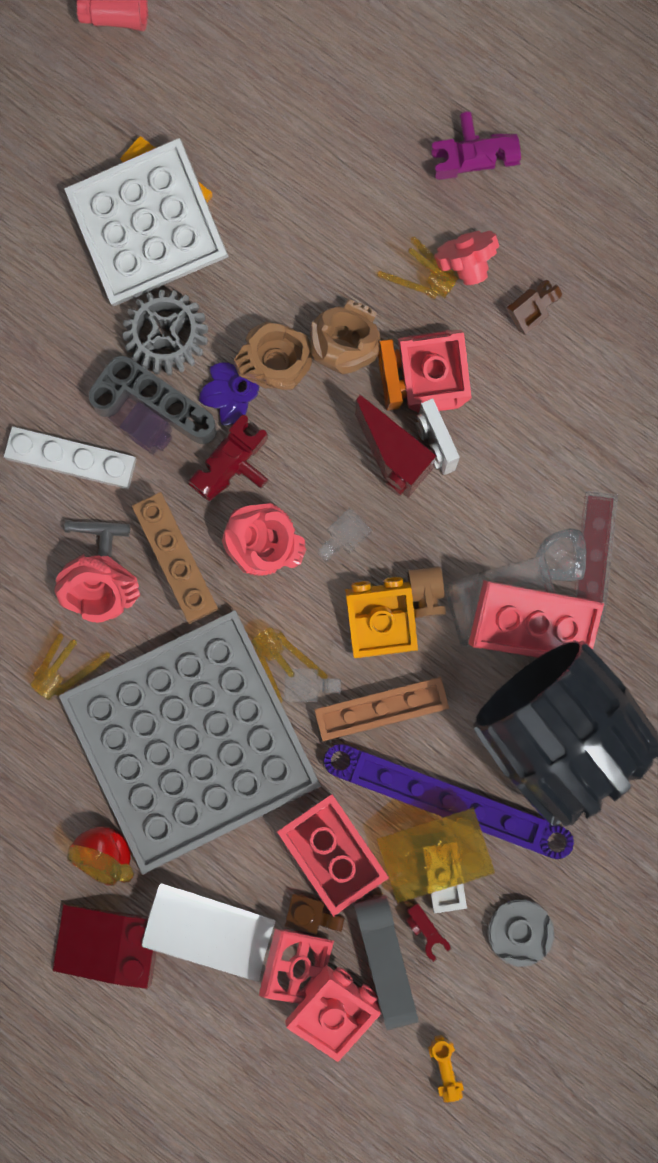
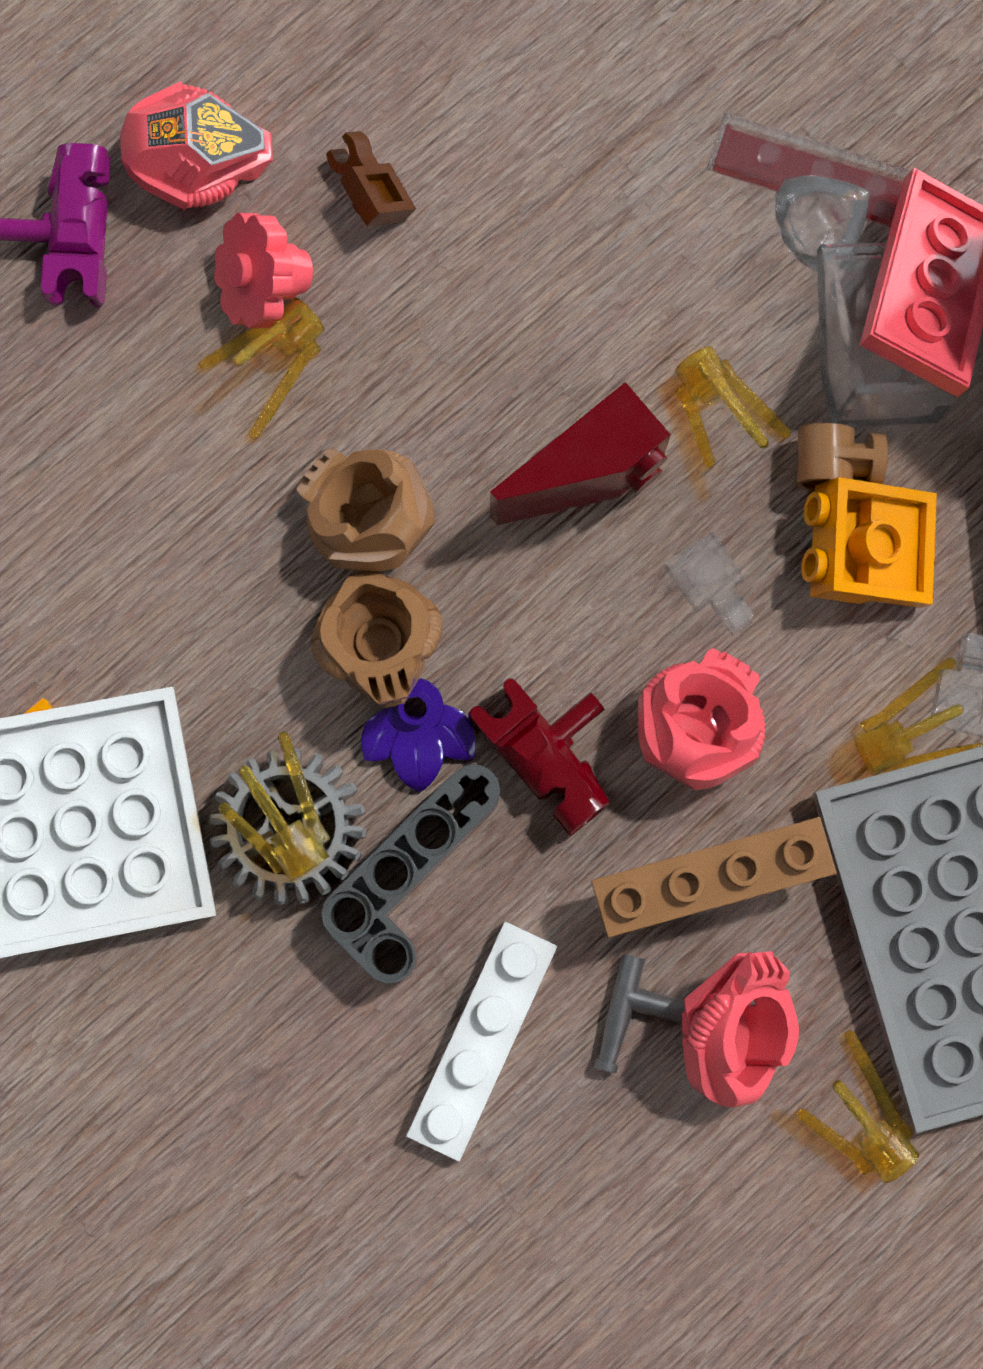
camera: 80 degrees left, 0 degrees up
clear purple brick [119,401,172,456] -> none
orange plate [377,339,406,411] -> none
coral slope [398,330,471,413] -> none
white plate [415,398,460,476] -> none
none -> coral helmet [120,81,273,210]
none -> clear yellow plant [218,731,331,882]
none -> clear yellow plant [674,346,791,468]

